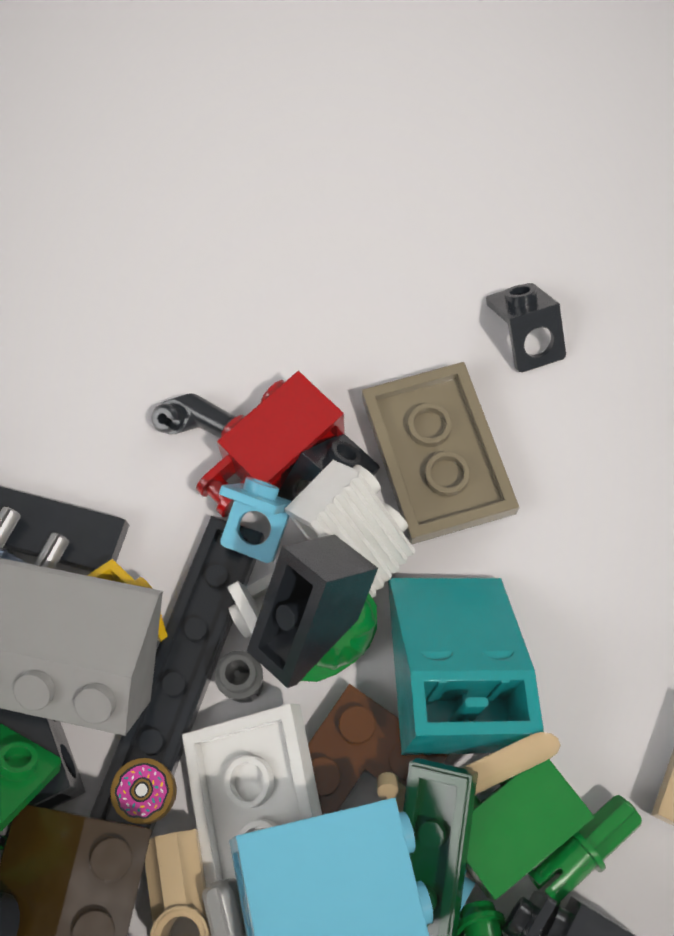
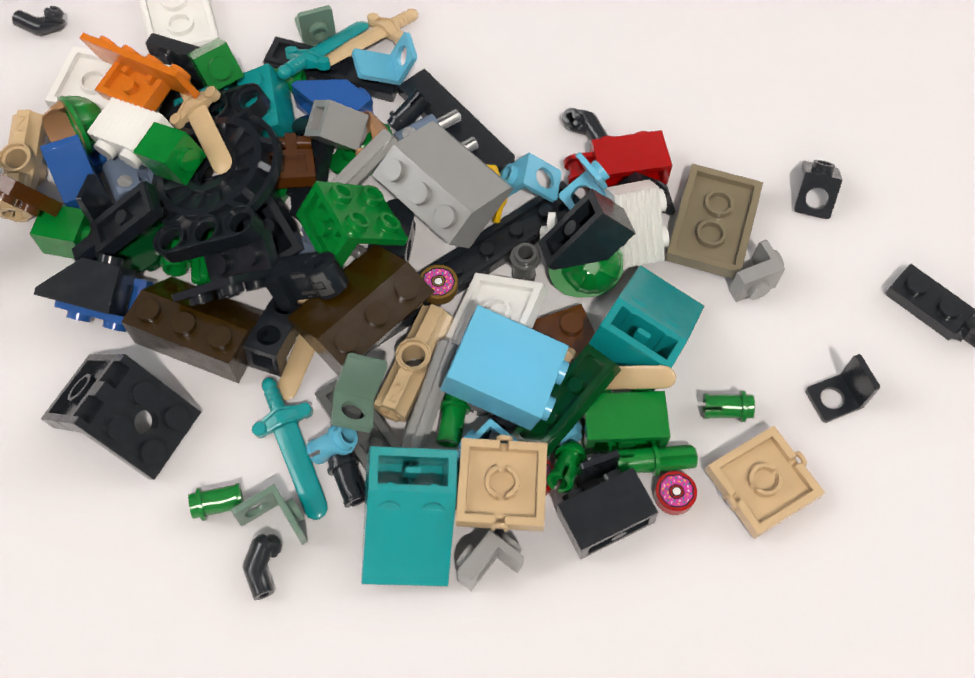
camera: 30 degrees right, 5 degrees down
none -> medium azure bracket [500,152,562,202]
none -> tile [654,471,697,515]
none -> green pin [703,391,755,422]
none -> light grey bracket [729,240,785,302]

